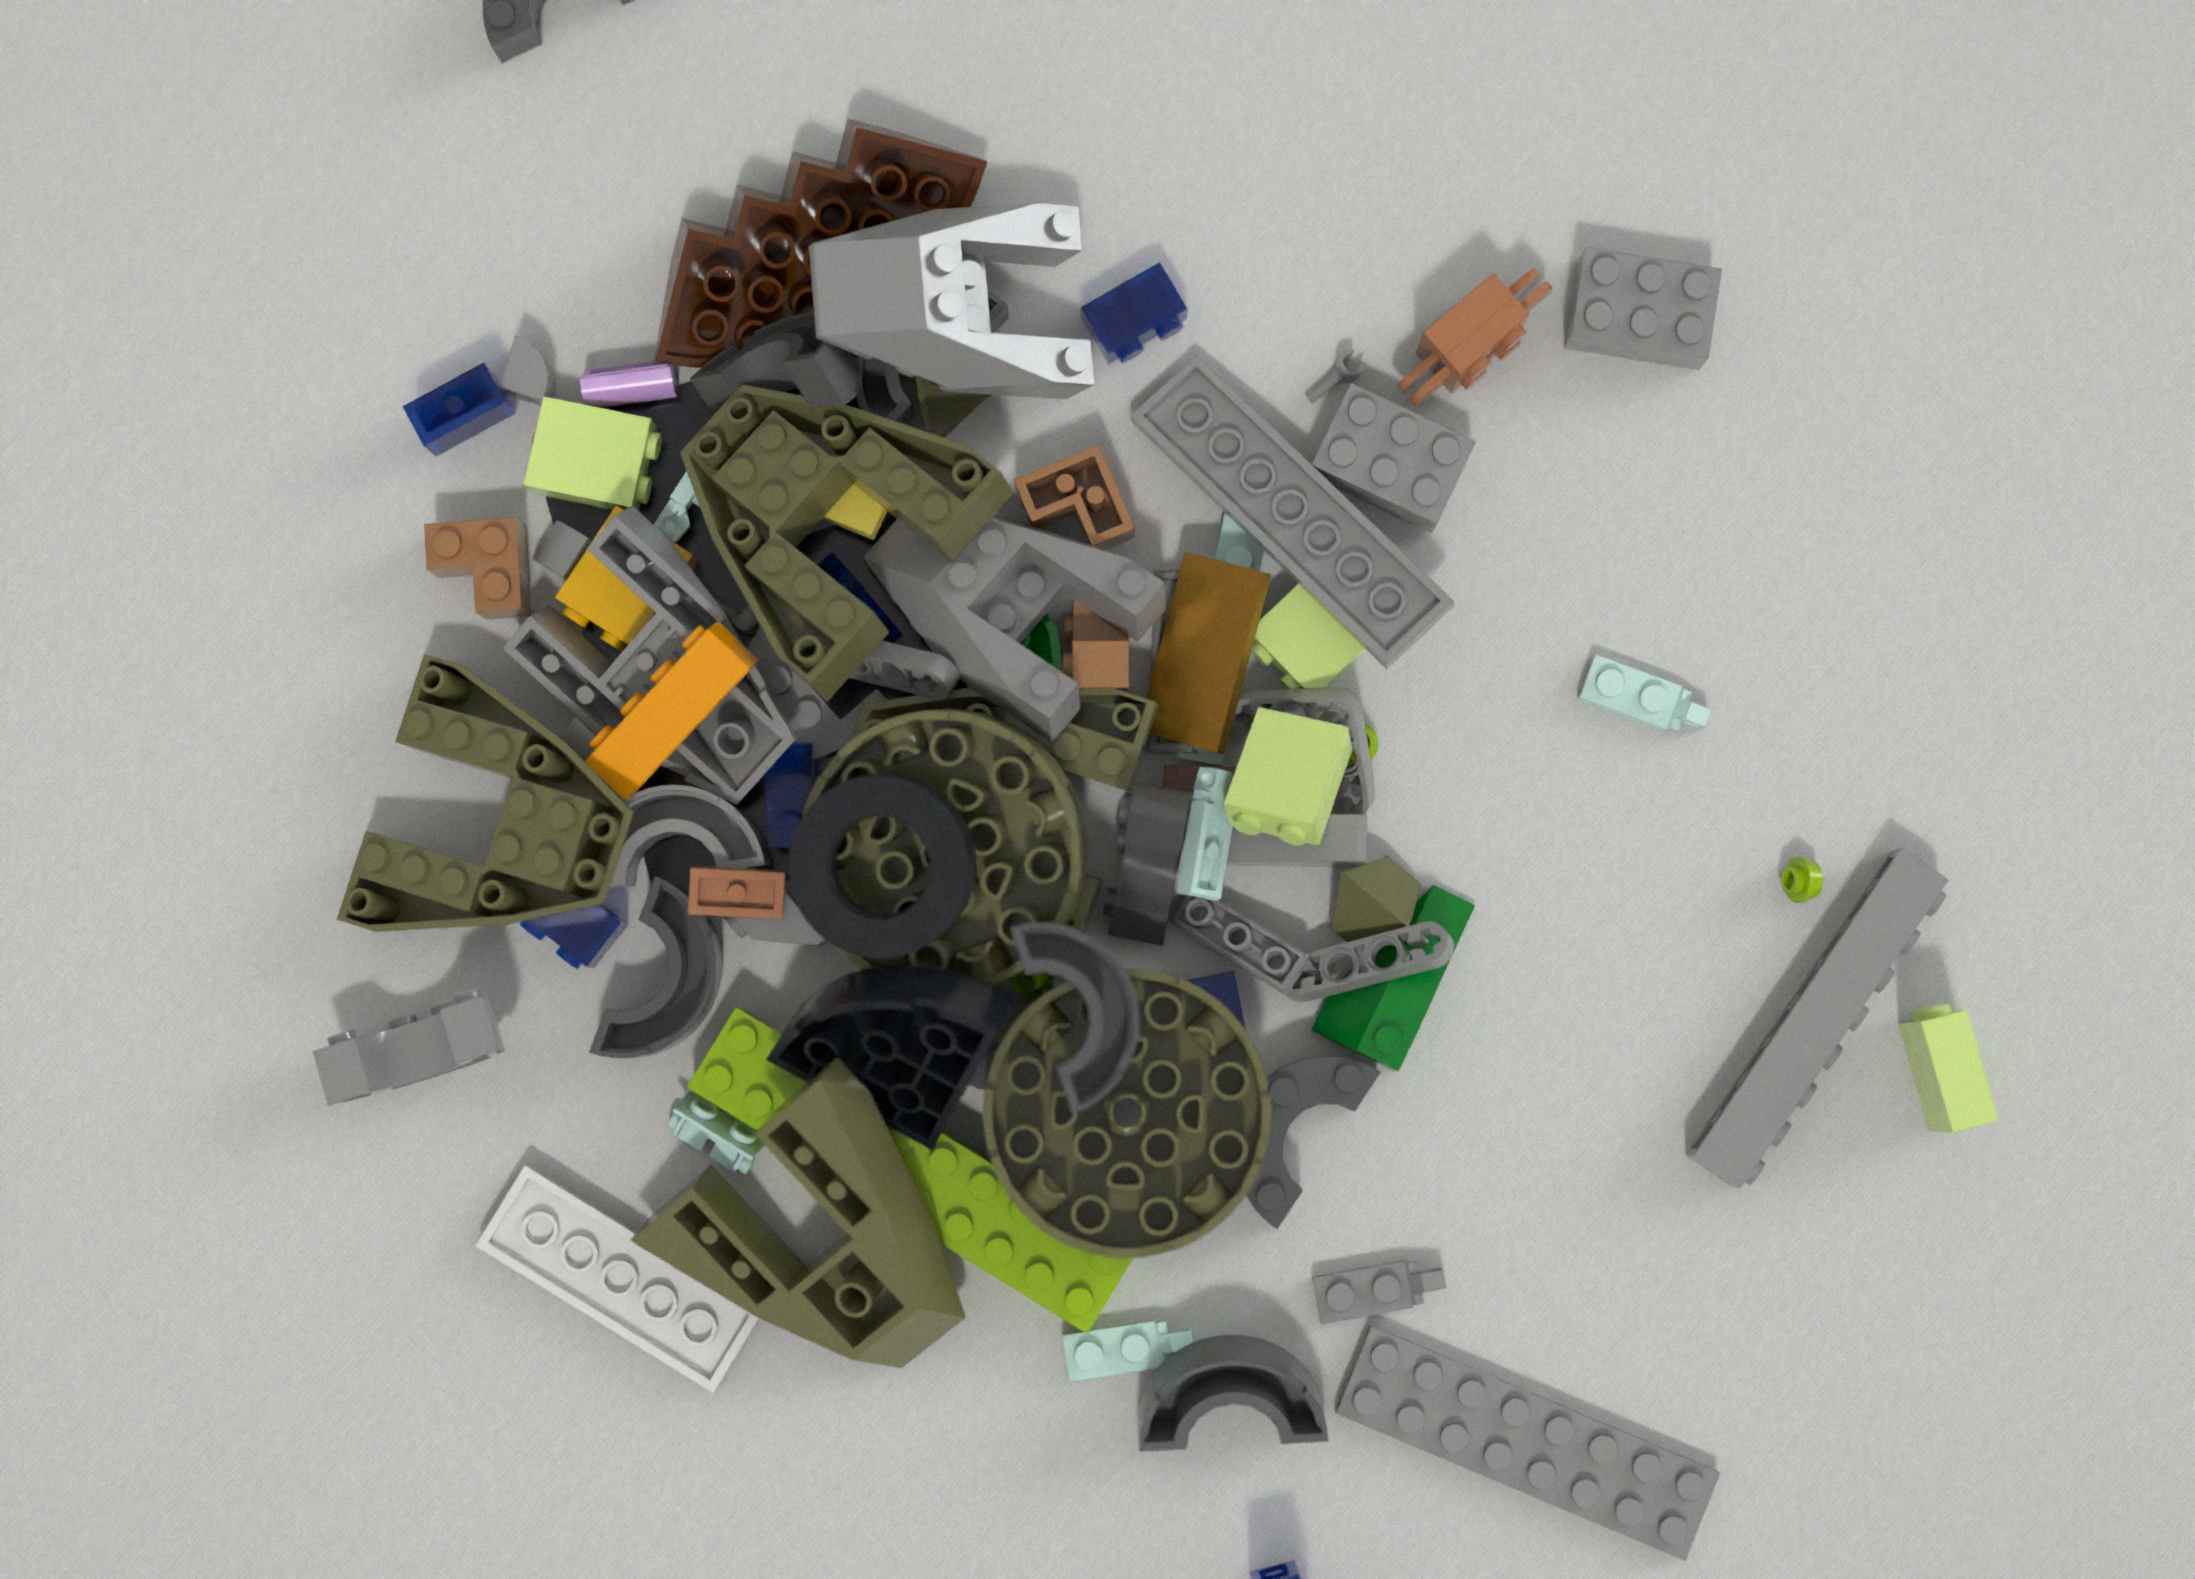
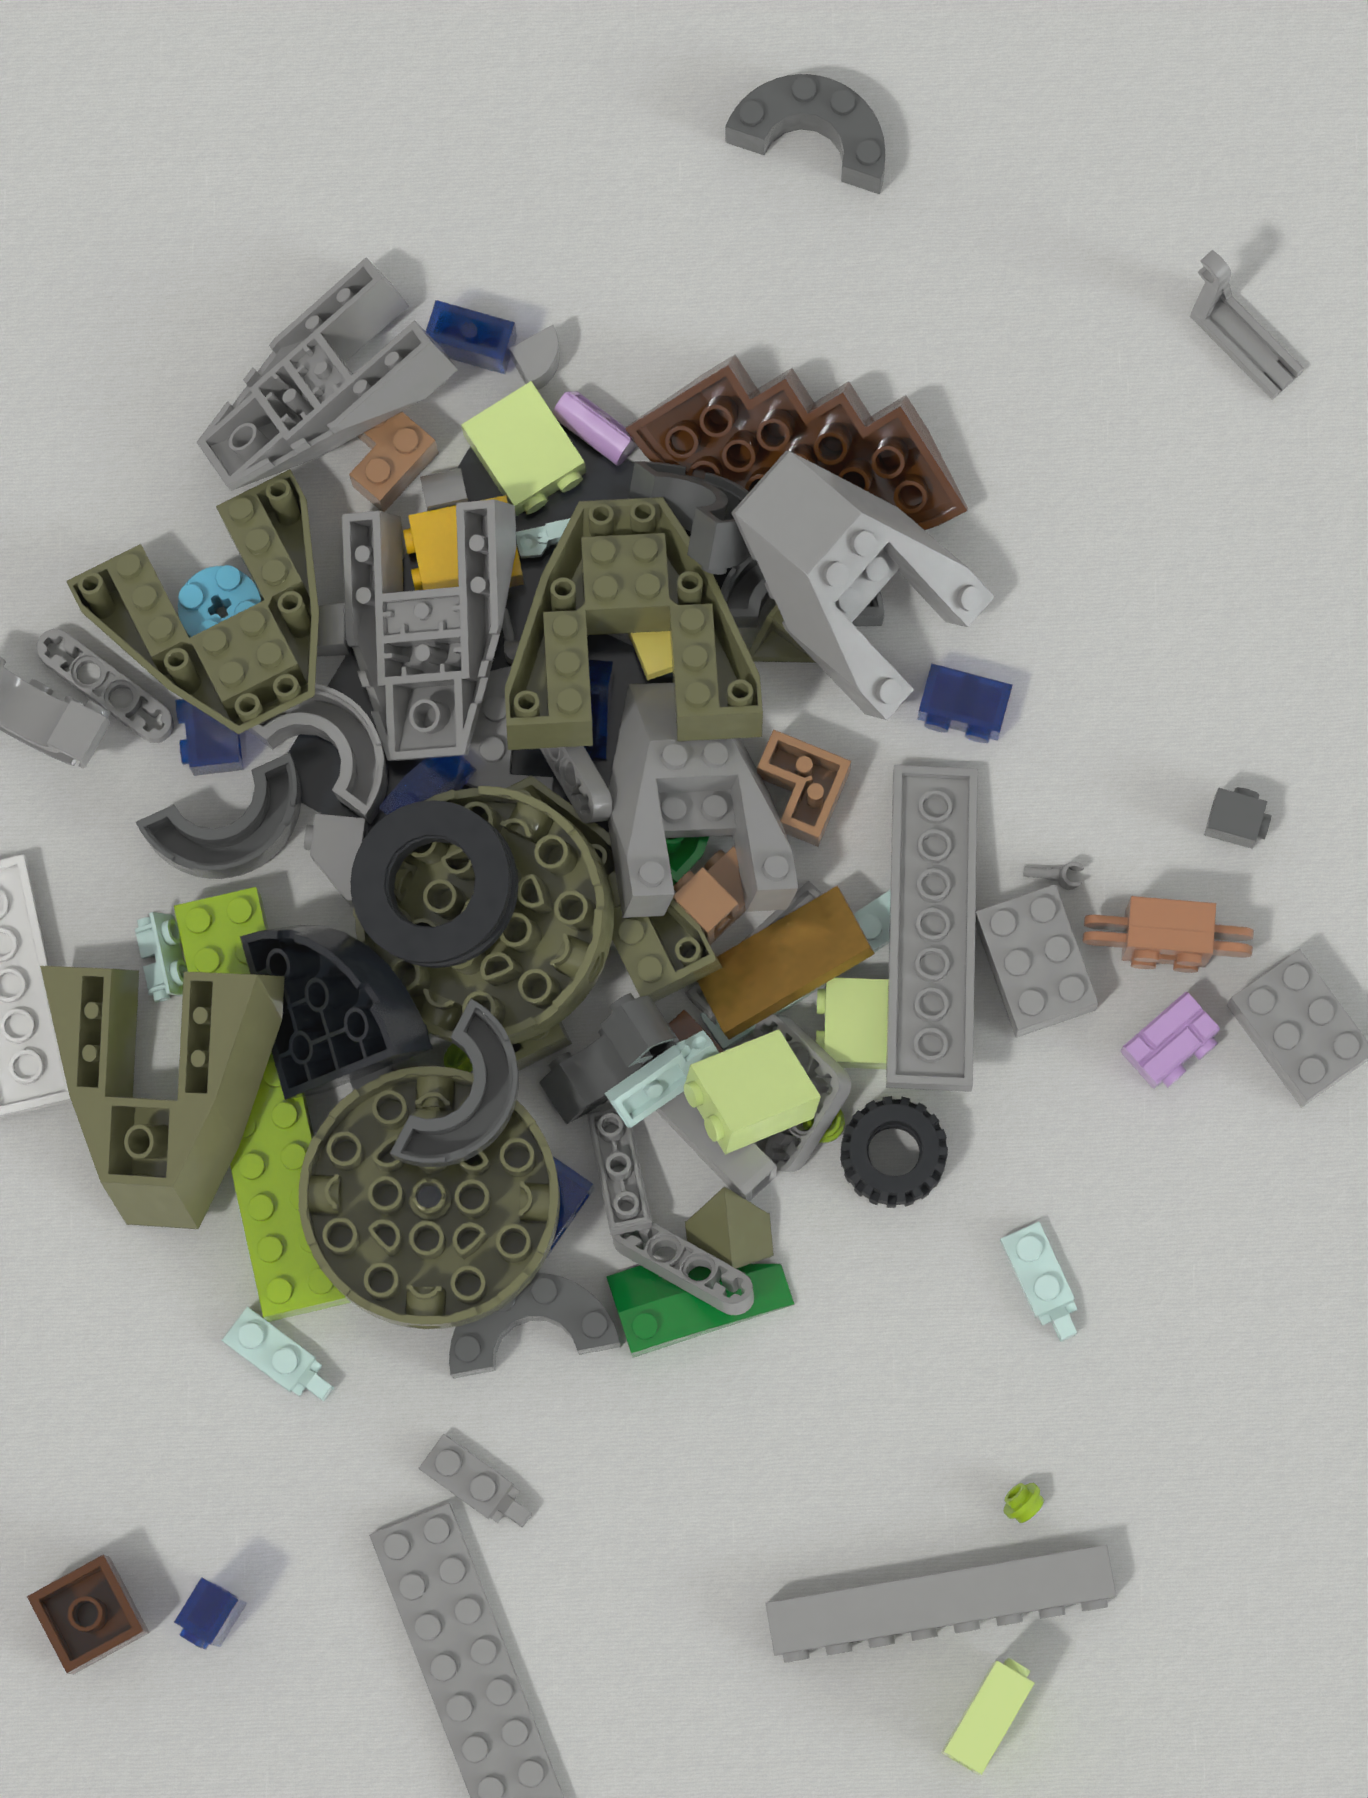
camera: 45 degrees right, 5 degrees down
light orange brick [584,621,760,801] -> none
nougat plate [688,866,785,919] -> none
dark grey brick [1138,1335,1329,1452] -> none
none -> light grey beam [36,629,174,743]
none -> medium azure brick [178,565,262,638]
none -> light grey wedge [197,257,458,491]
none -> black tyre [840,1096,948,1208]
none -> lavender brick [1121,991,1220,1089]
none -> dark grey brick [1204,787,1272,849]

